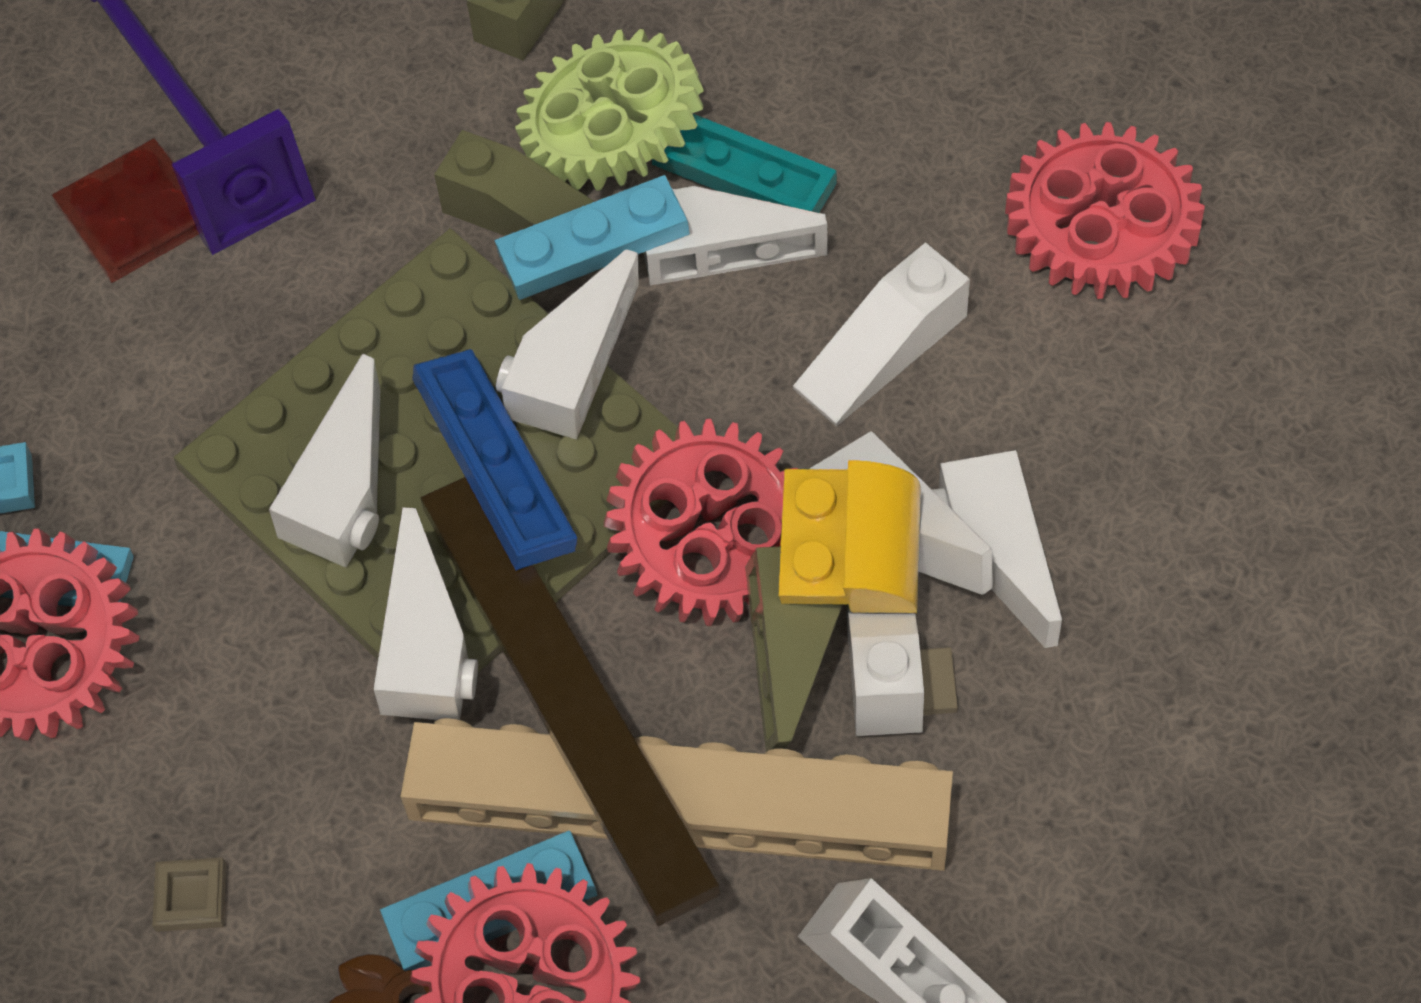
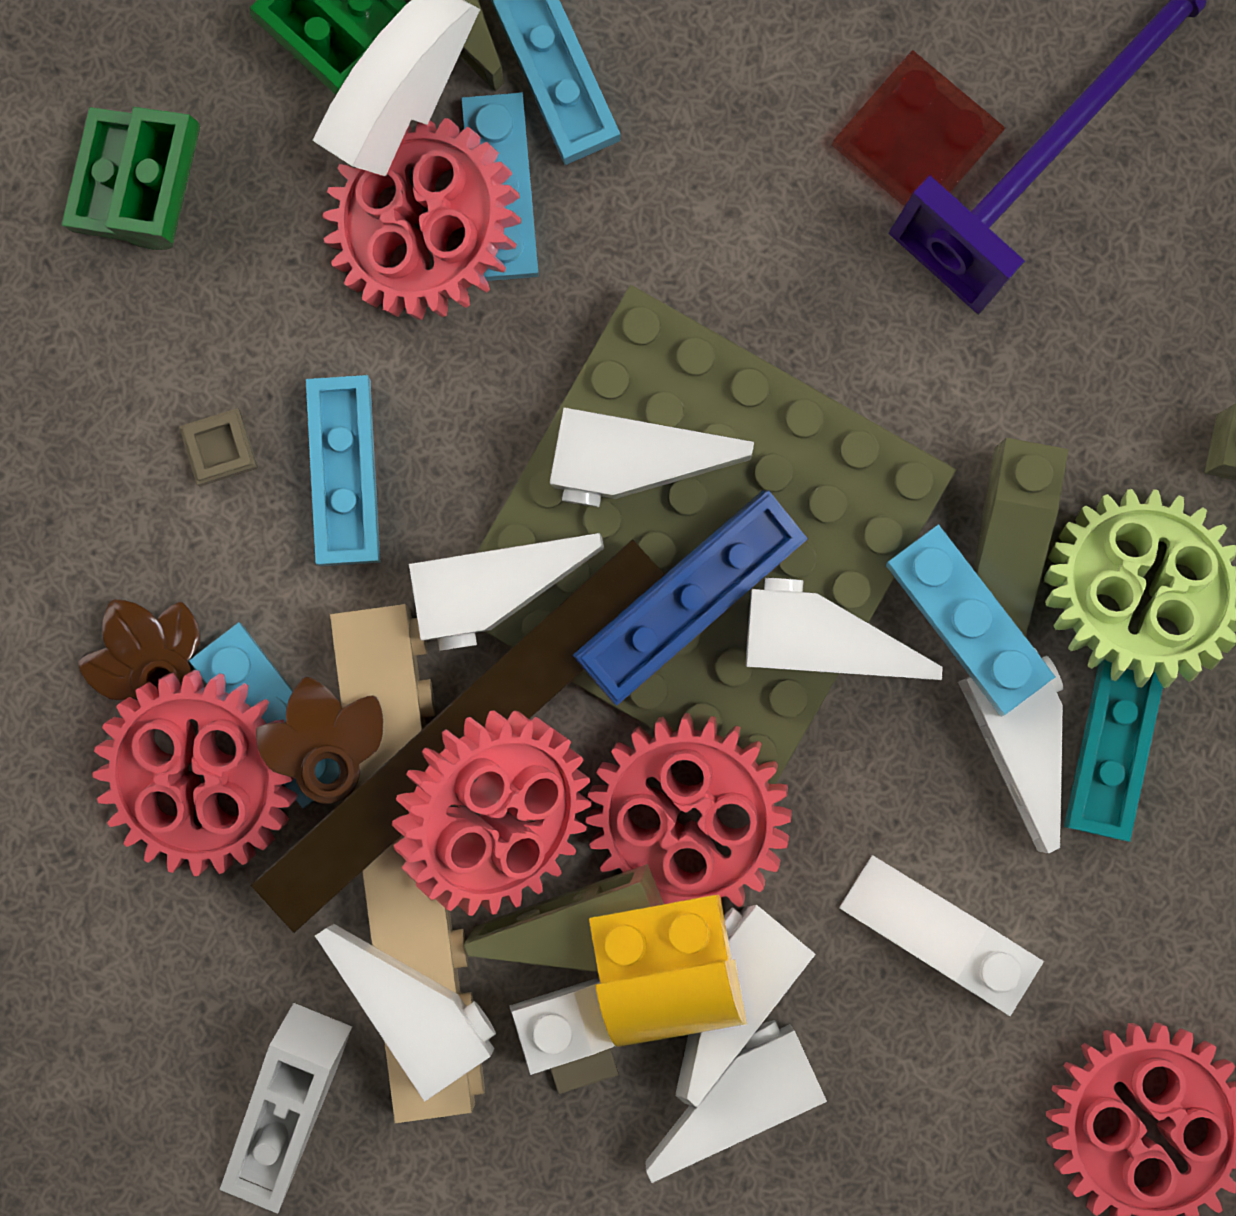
camera: 70 degrees right, 25 degrees up
none -> reddish brown plate [256,677,383,803]
none -> medium azure plate [306,375,381,566]
none -> white slope [315,924,496,1102]
none -> coral gear [392,711,591,916]

